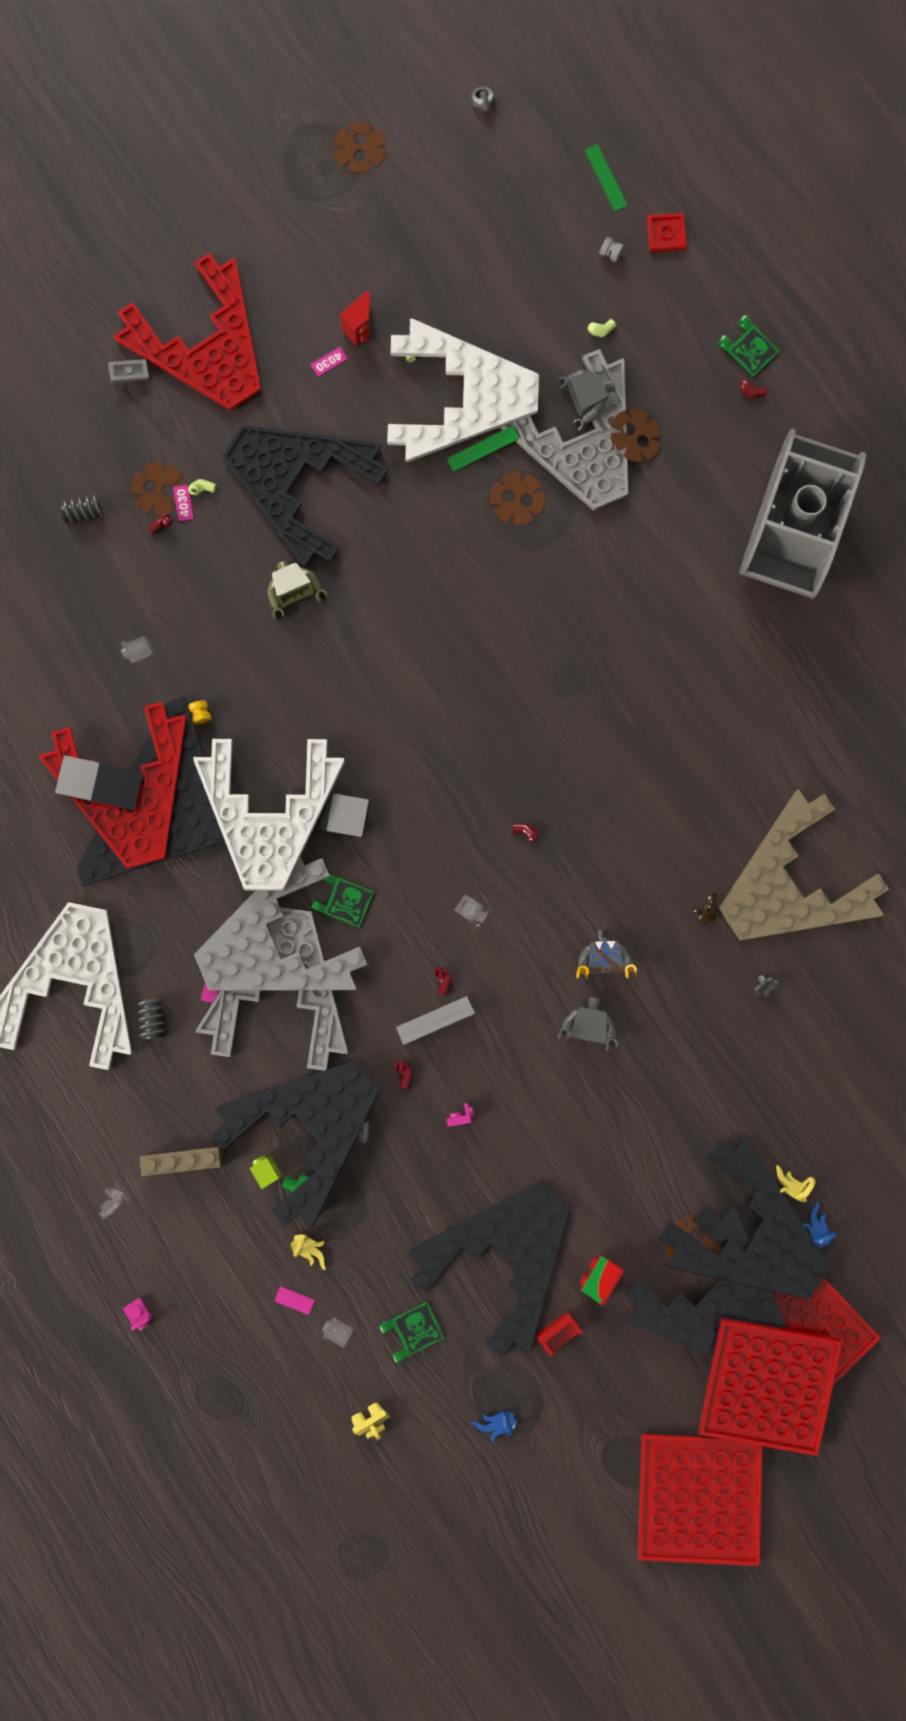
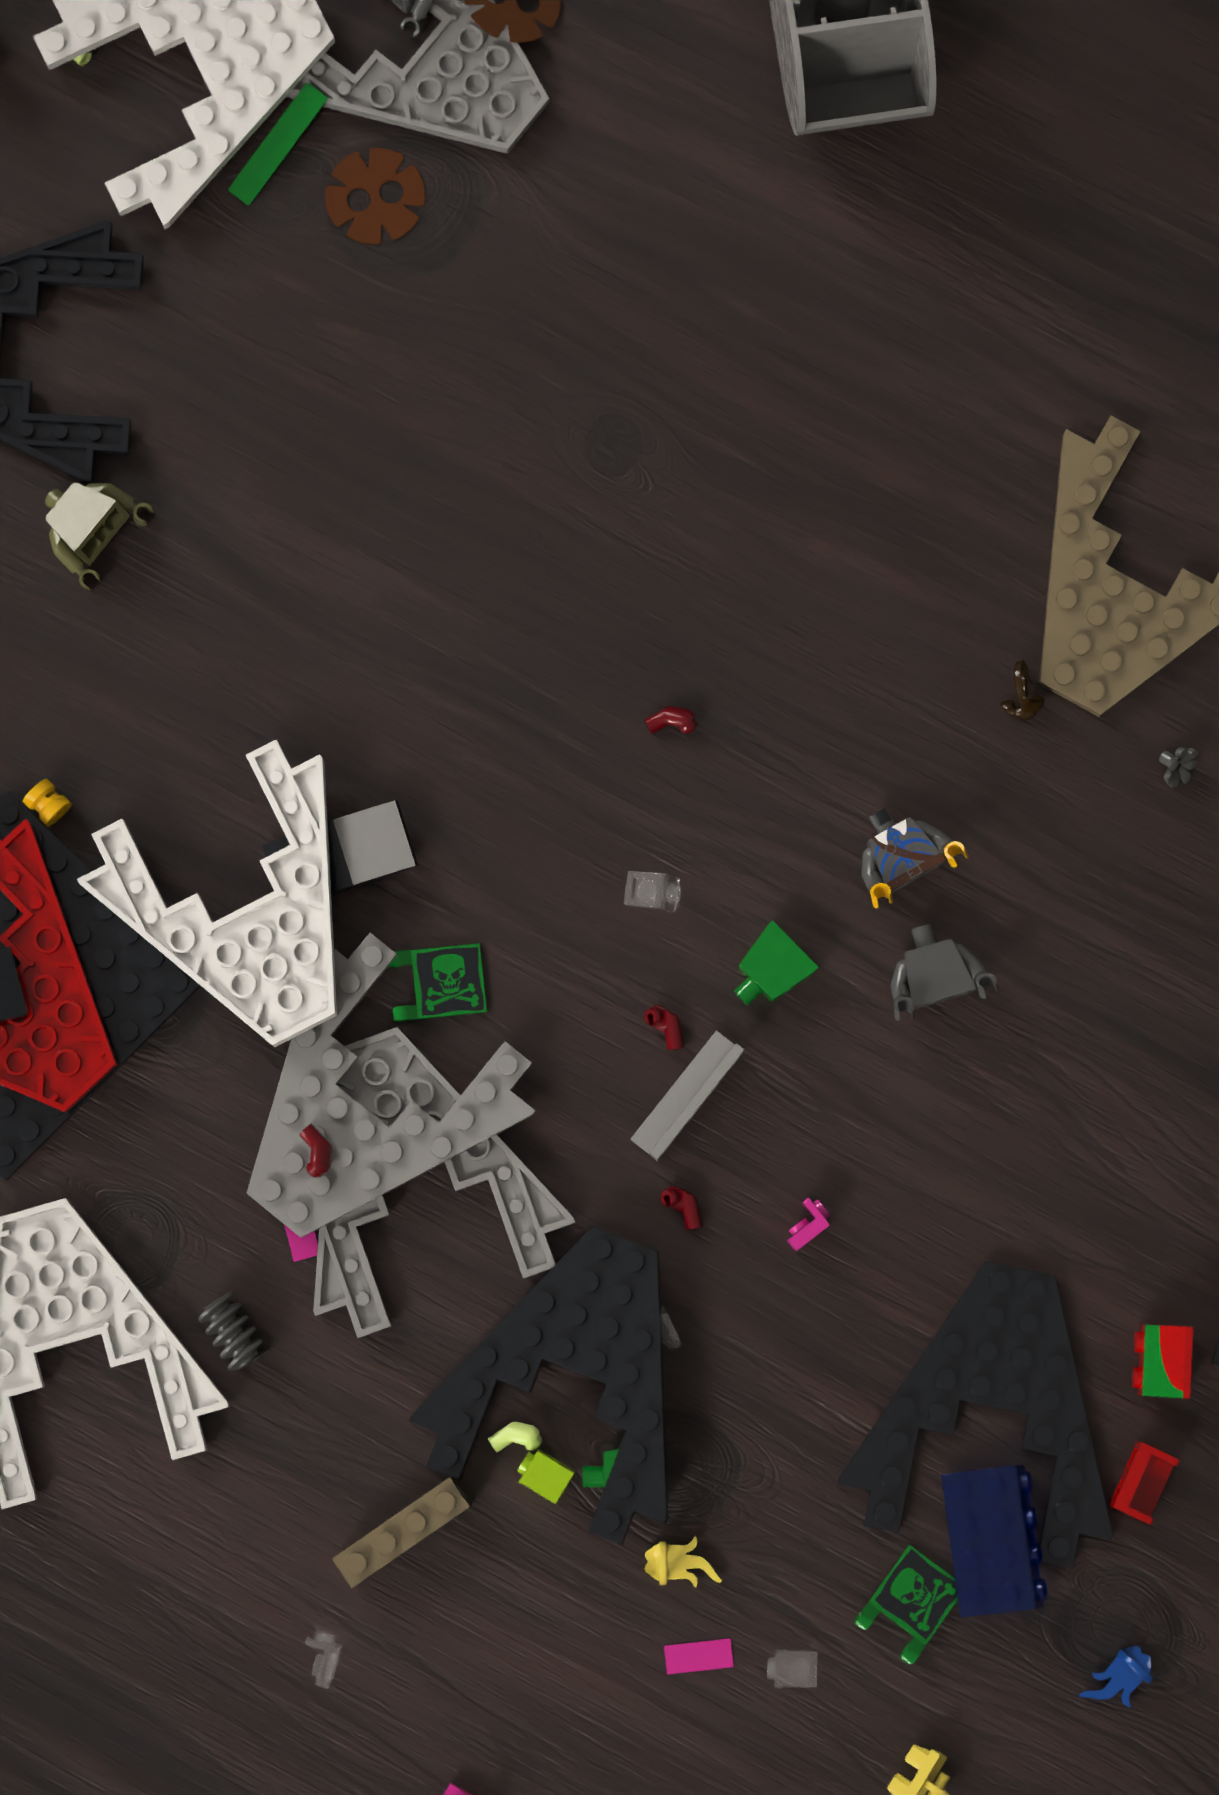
camera: 25 degrees left, 0 degrees up
none -> dark red arm [299,1123,333,1178]
none -> yellowish green arm [488,1421,542,1453]
none -> green torso [733,920,819,1006]
none -> clear blue bracket [941,1465,1048,1618]

